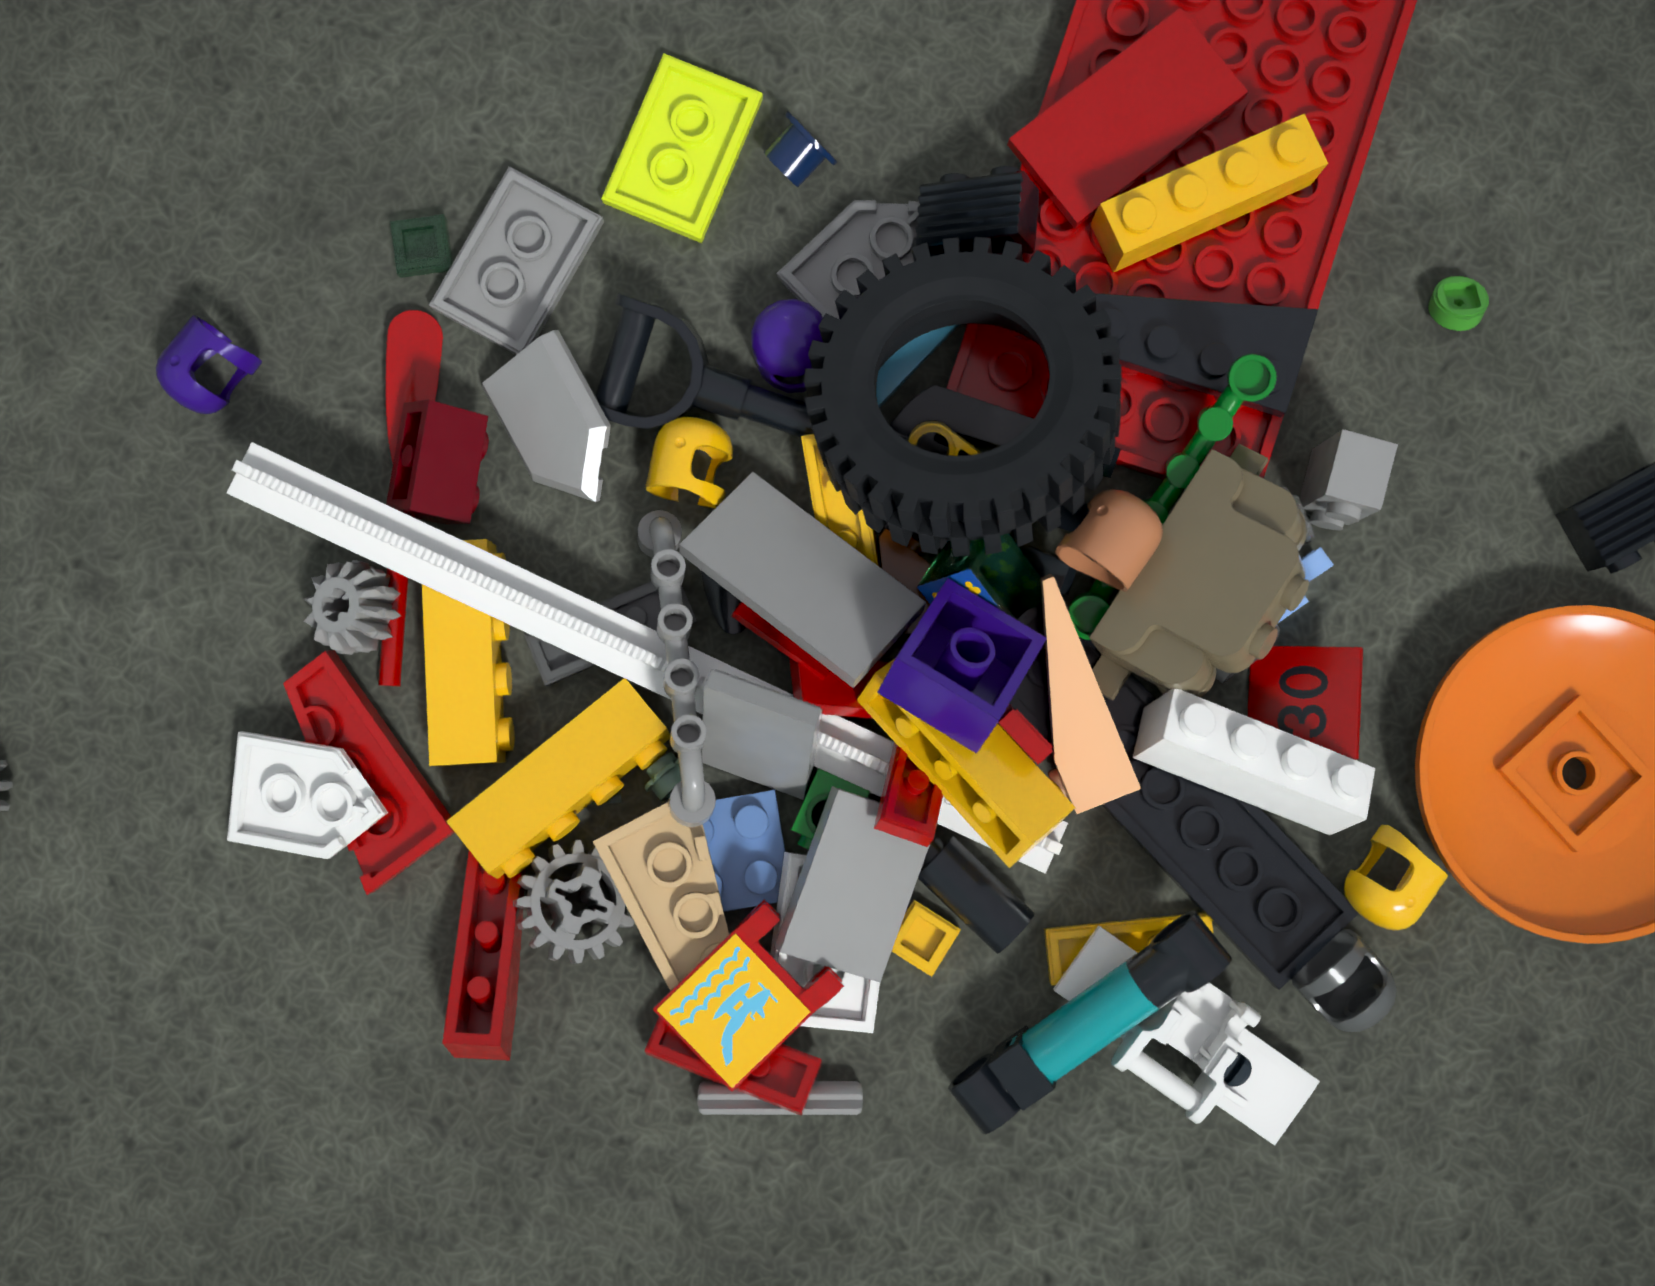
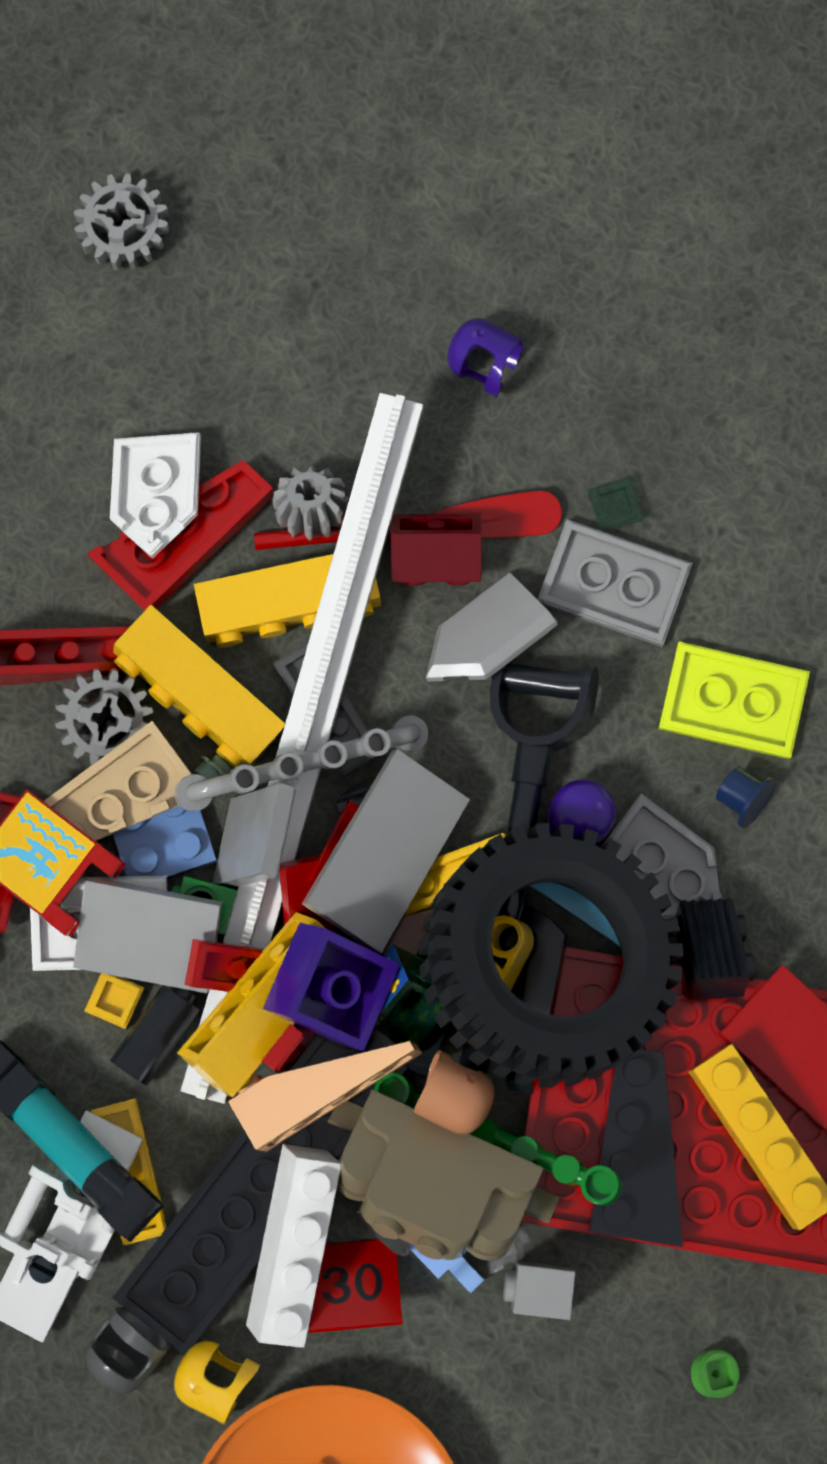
camera: 85 degrees right, 5 degrees down
yellow helmet [646,417,733,509] -> none

